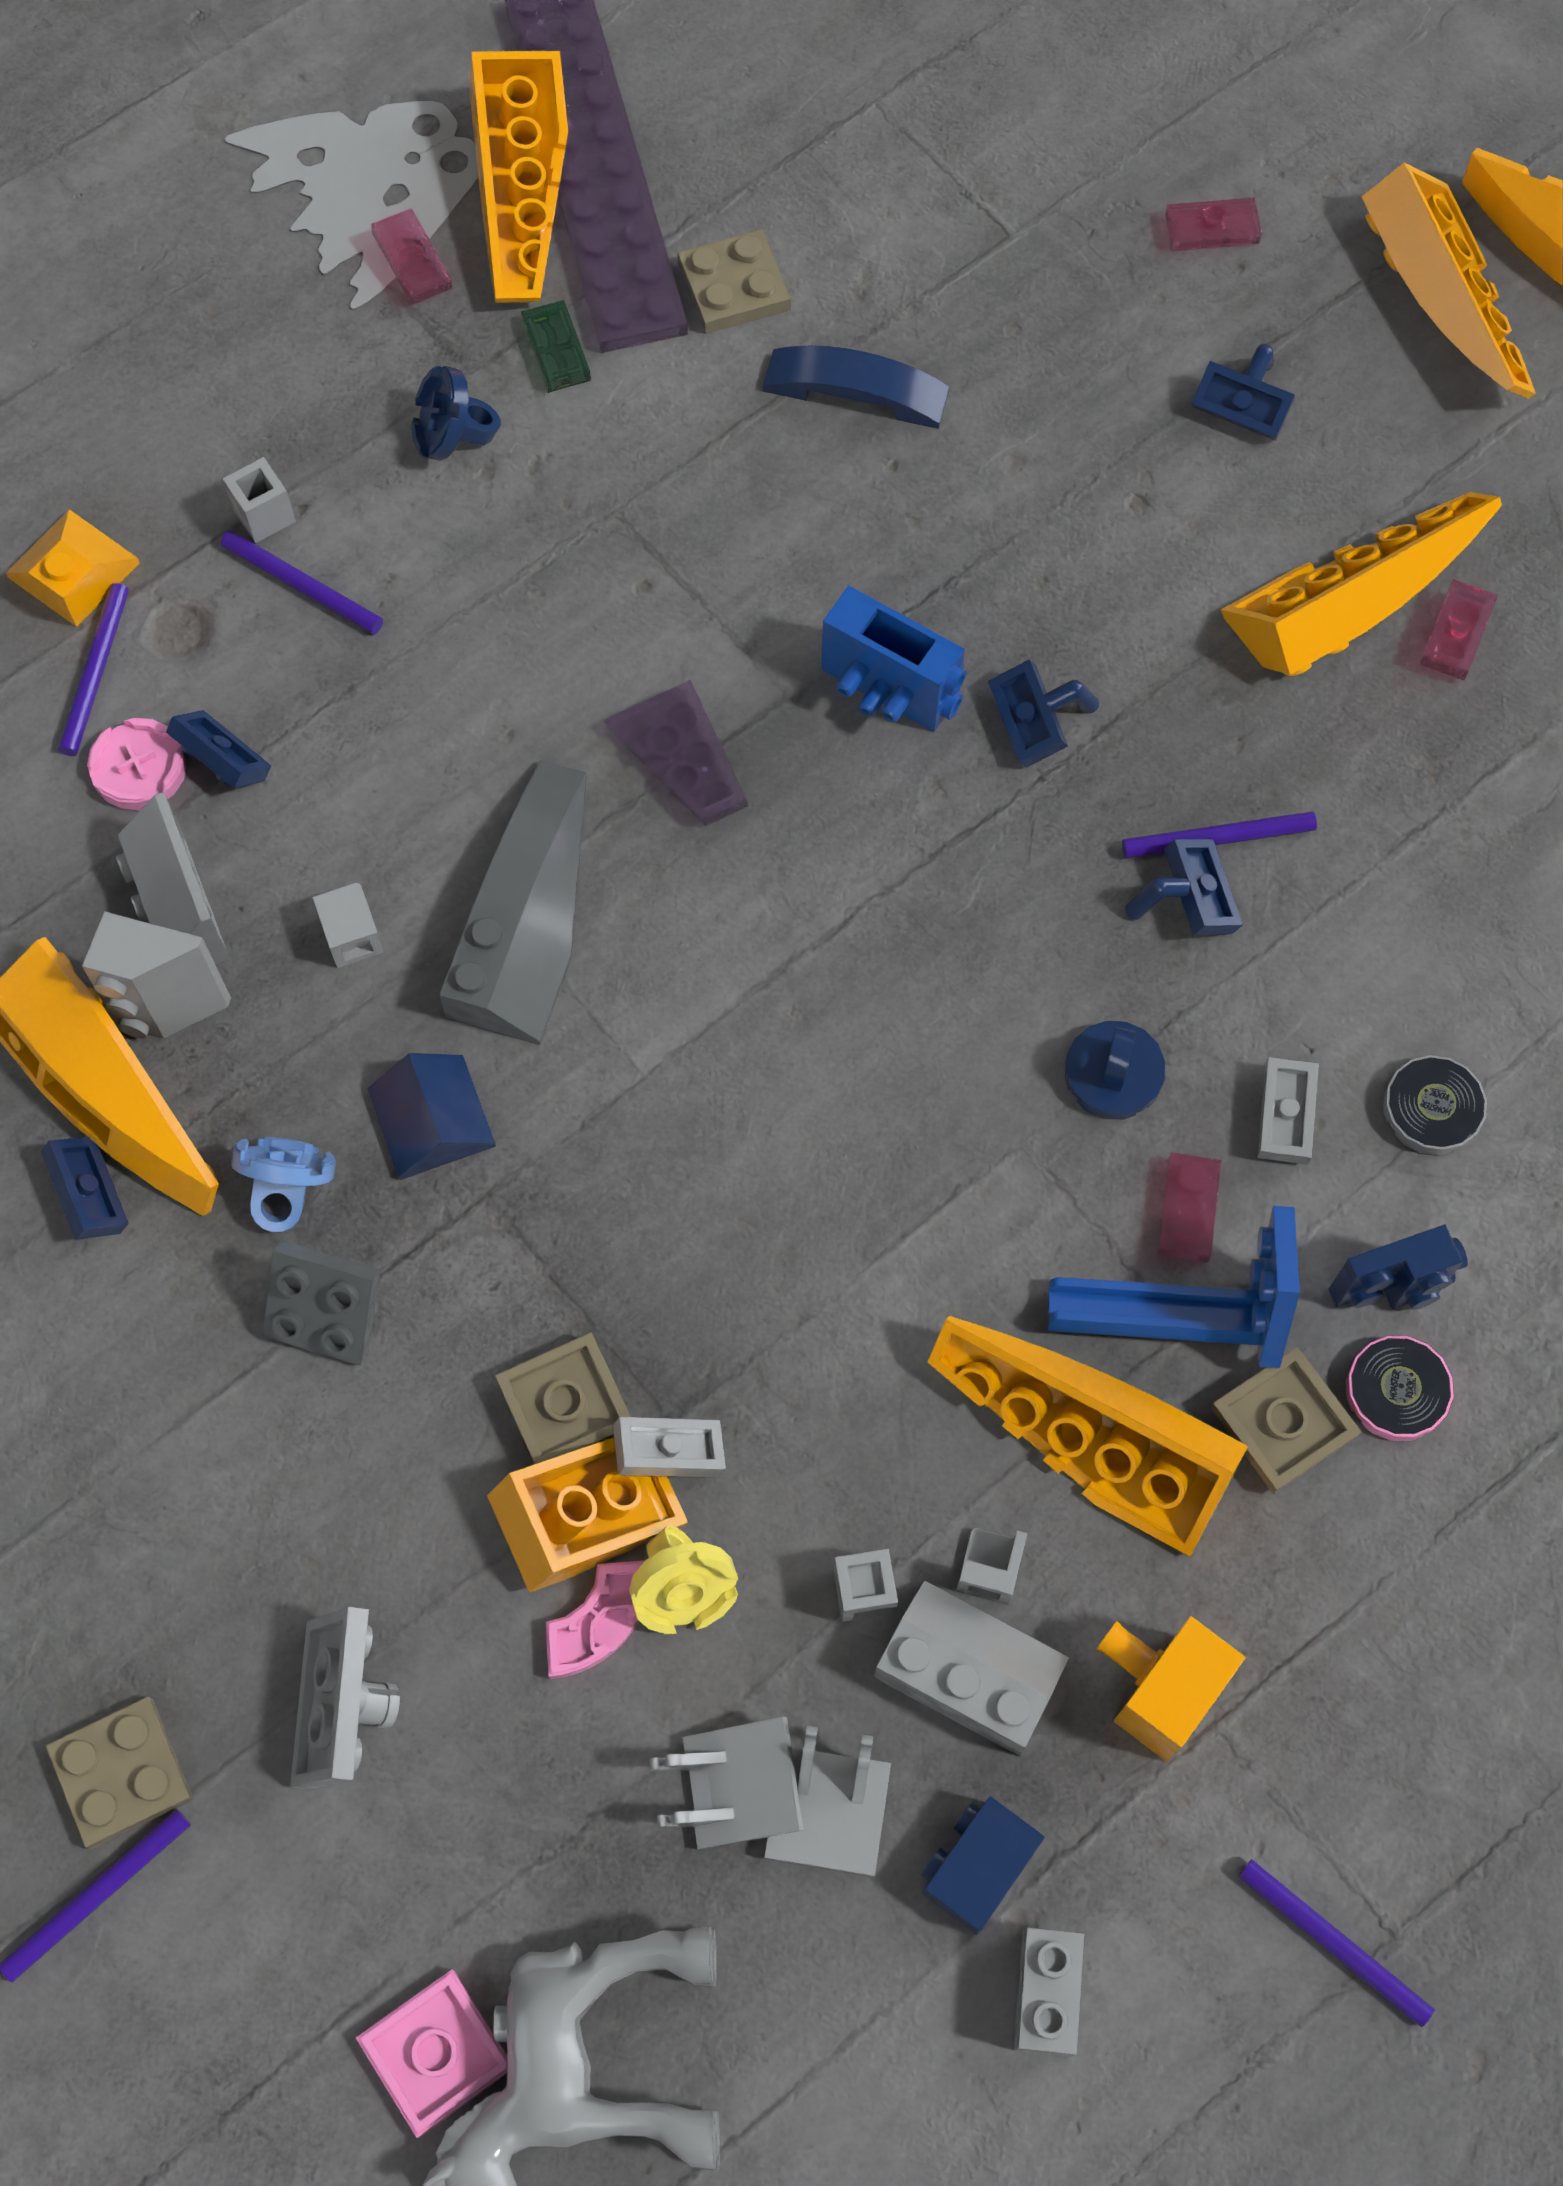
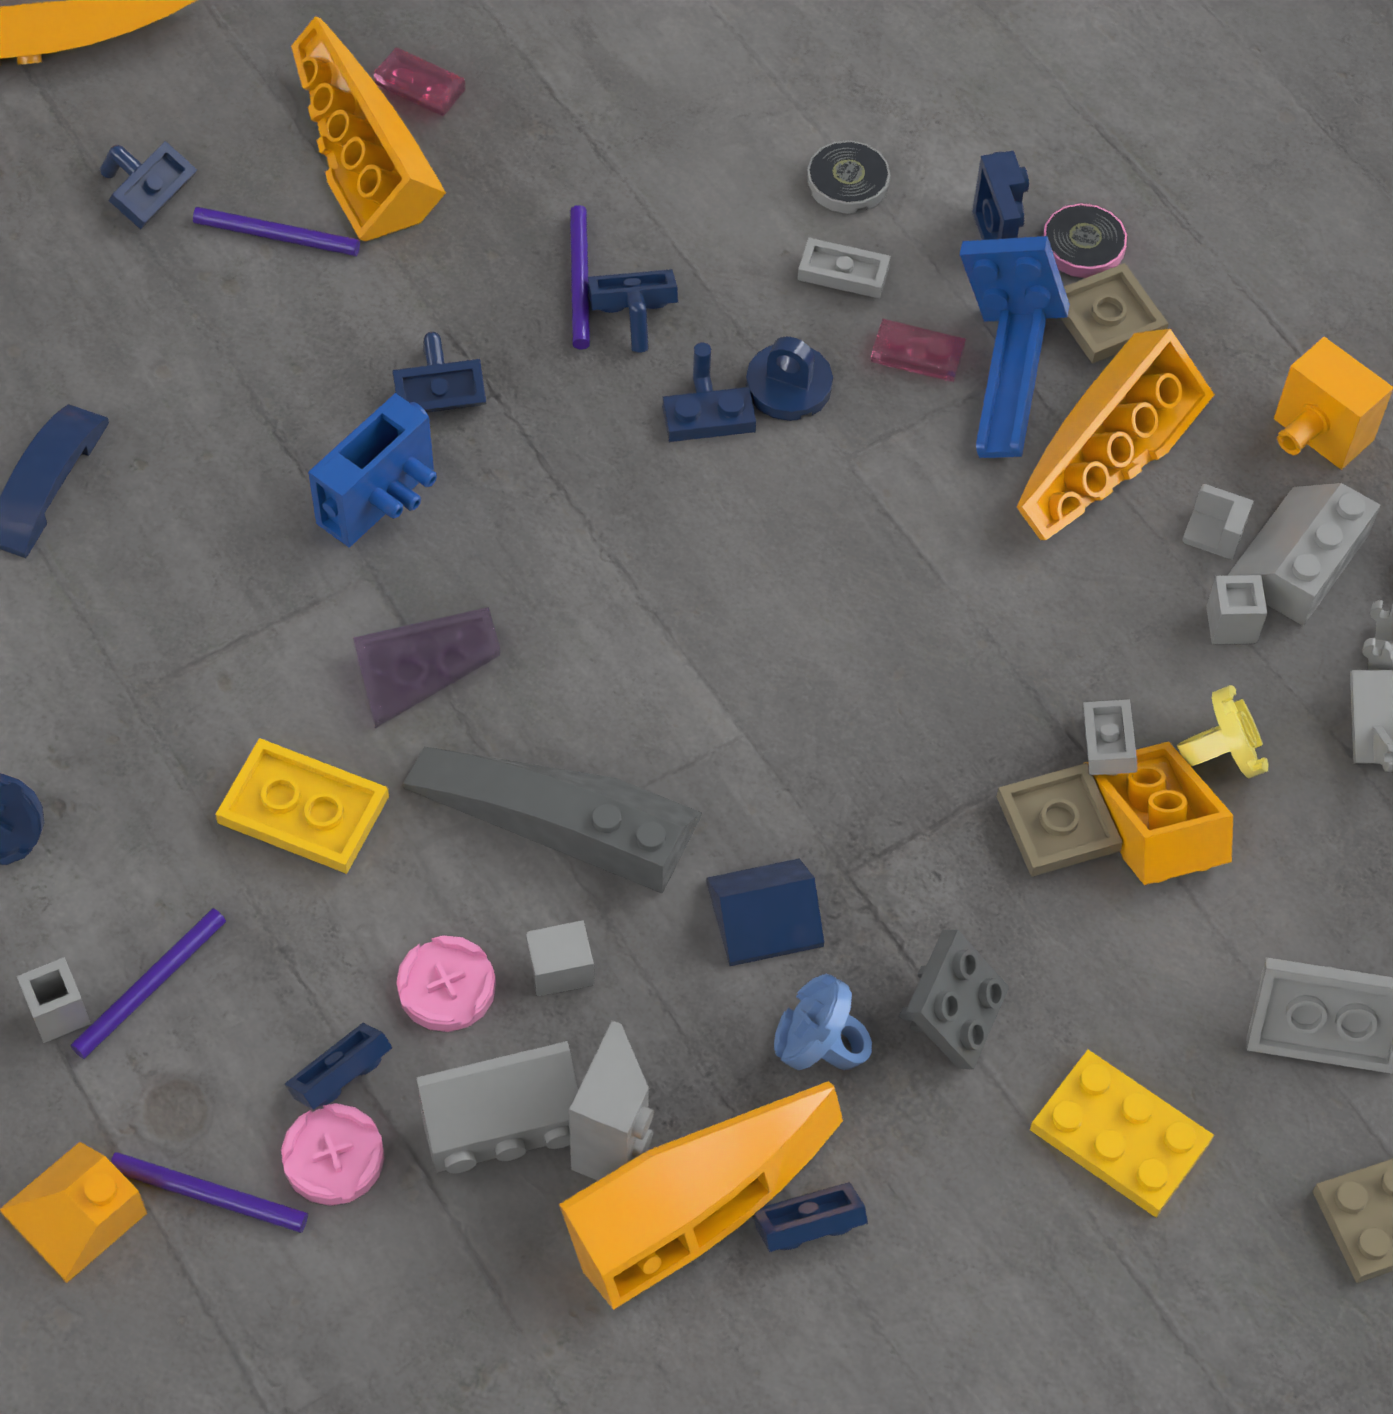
camera: 85 degrees left, 10 degrees down
bright pink tile [546,1560,645,1679] -> none
none -> dark purple bar [193,207,360,256]
none -> yellow plate [215,738,389,874]
none -> bright pink tile [396,936,496,1032]
none -> dark blue plate [662,342,756,442]
none -> yellow plate [1030,1049,1214,1218]

